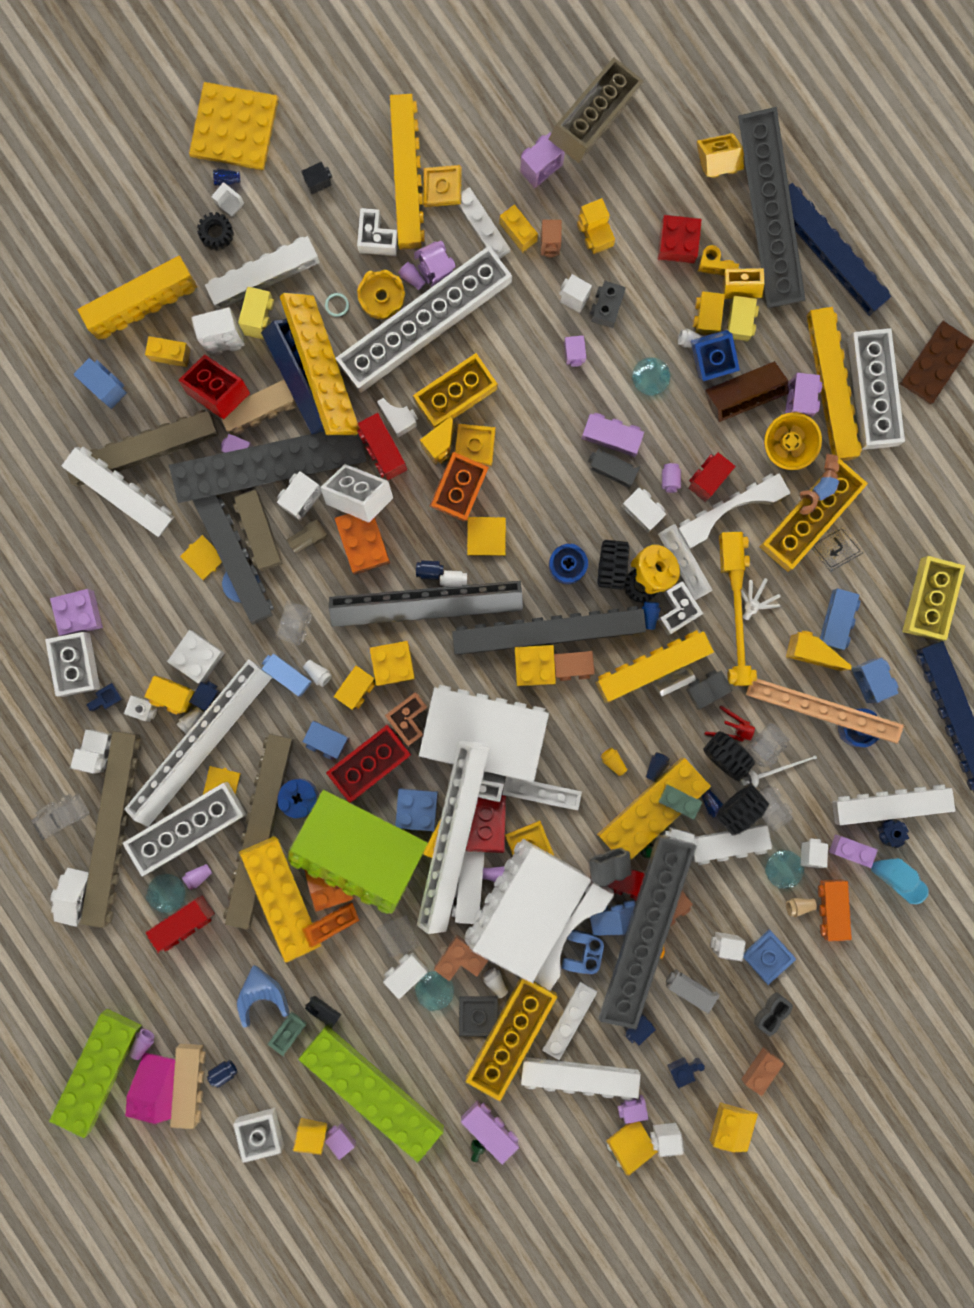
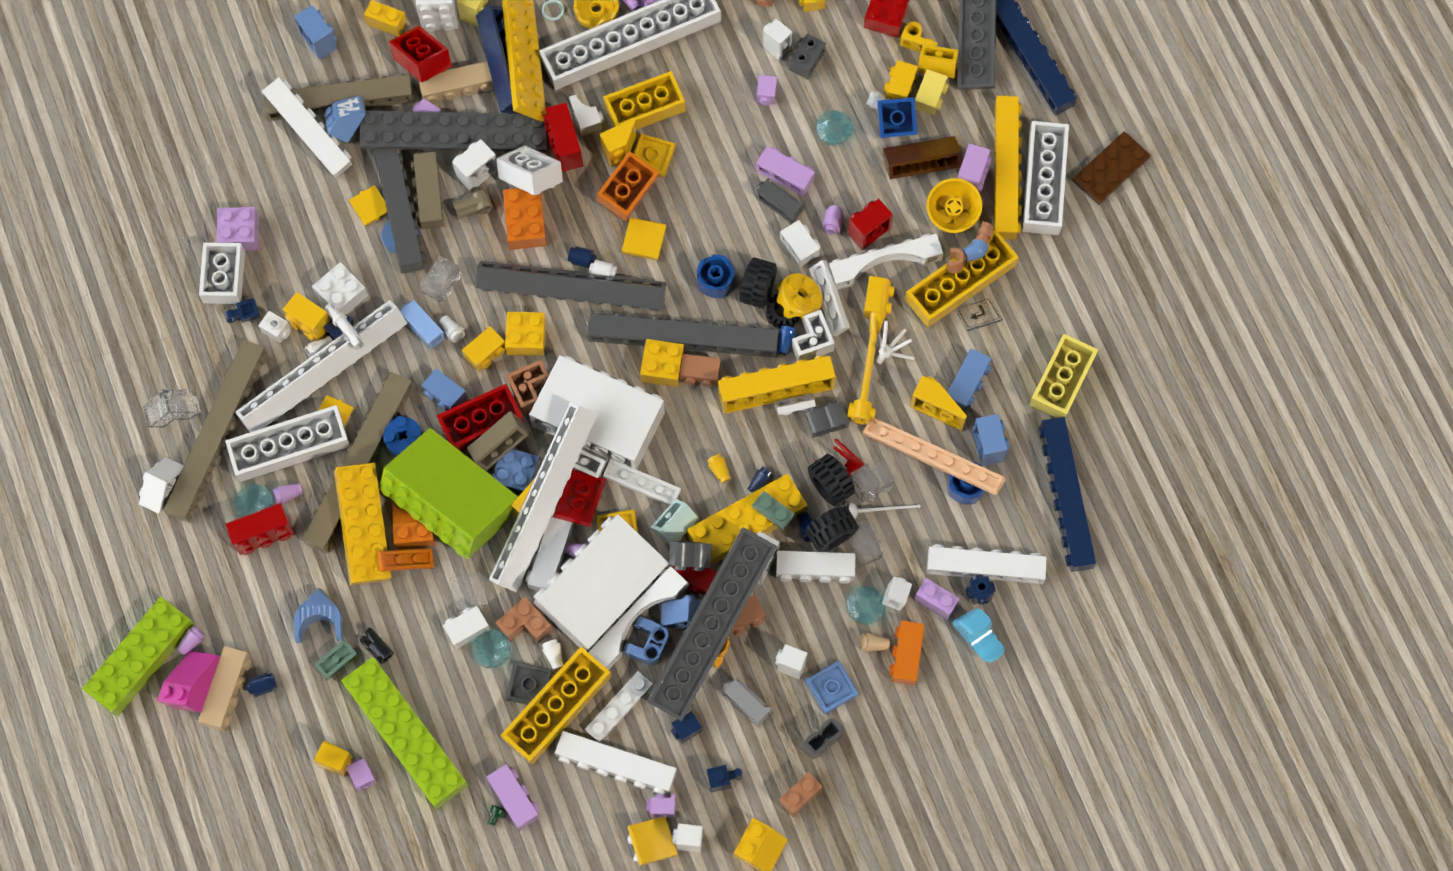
camera: 15 degrees right, 15 degrees down
white brick [70,730,112,773] -> none
white brick [233,1108,284,1163] -> none
none -> medium blue slope [324,96,366,143]
none -> white pin [324,302,365,350]
none -> dark tan brick [467,411,529,471]
none -> light aqua brick [651,499,698,545]

